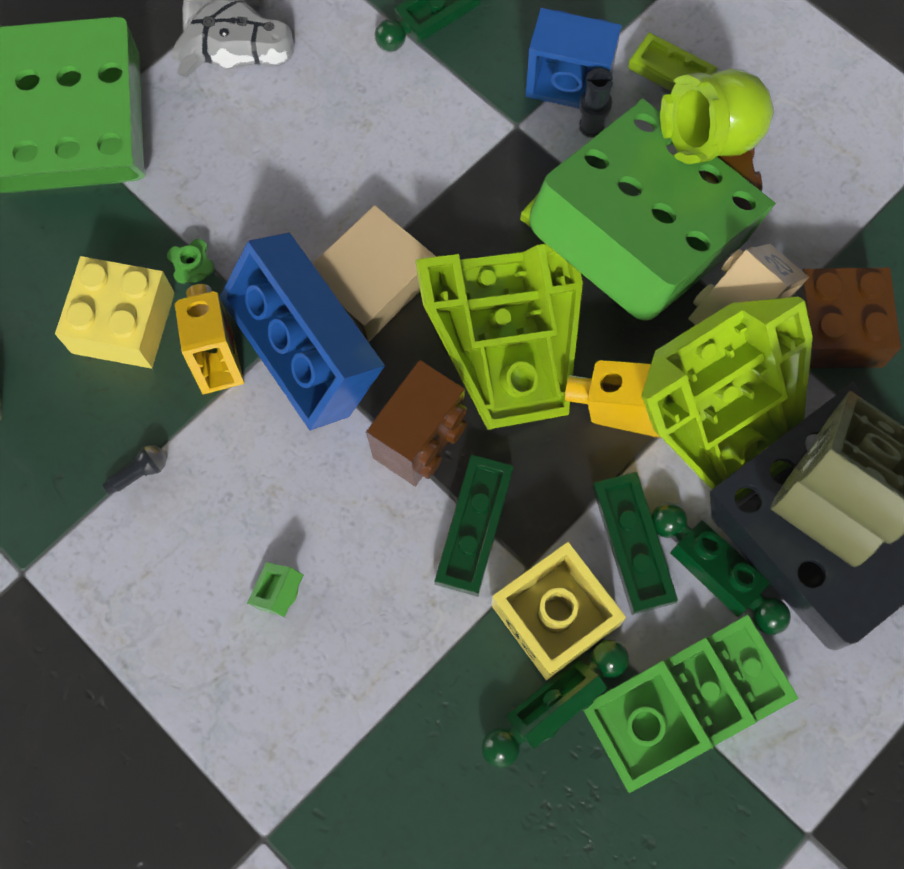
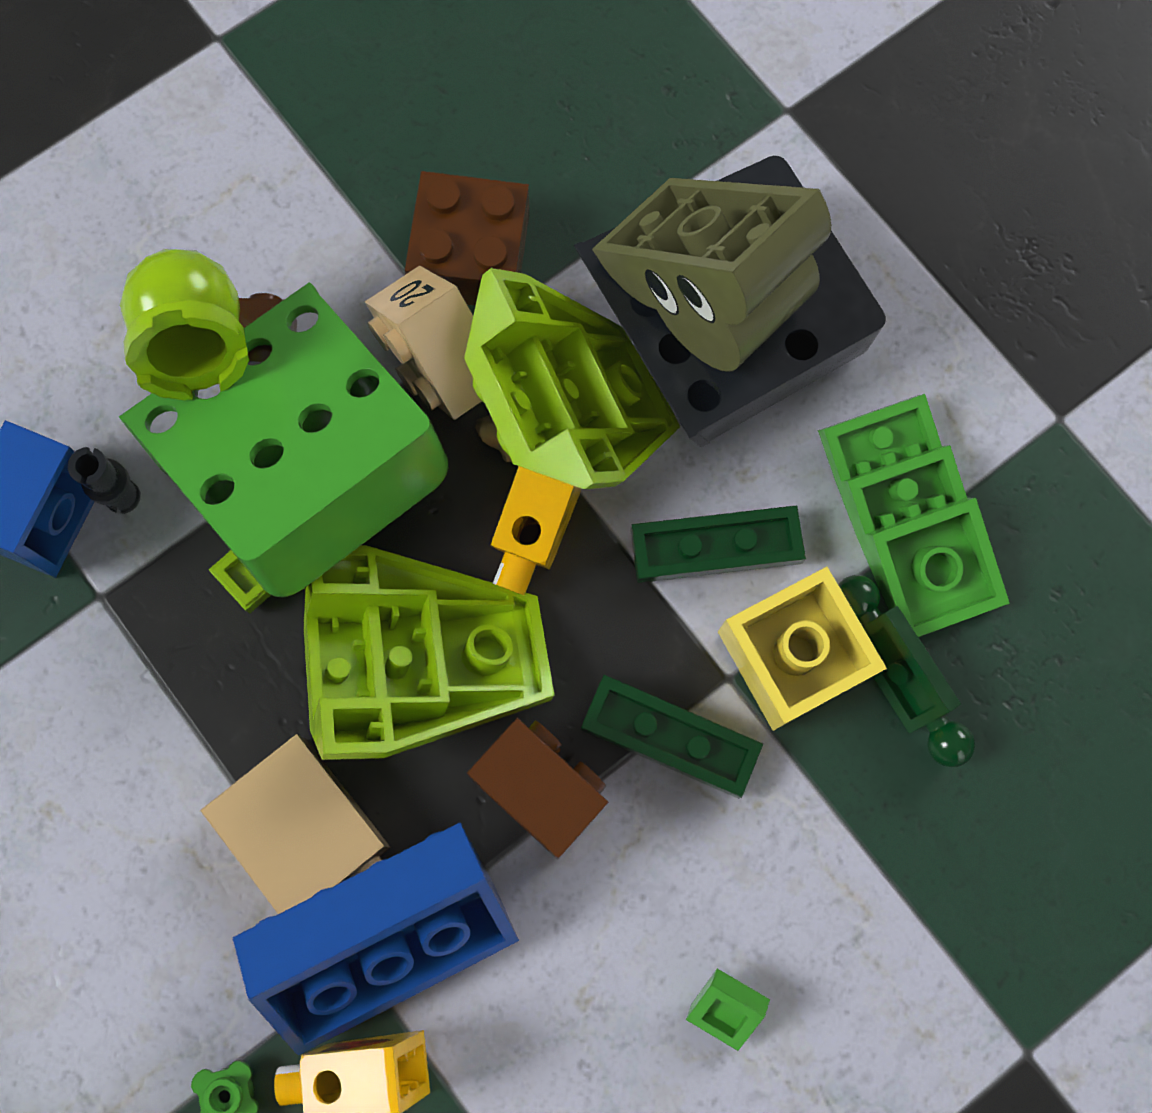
camera: 90 degrees left, 5 degrees up
lime plate [628,32,718,92] -> none
dark green plate [651,502,791,635] -> none

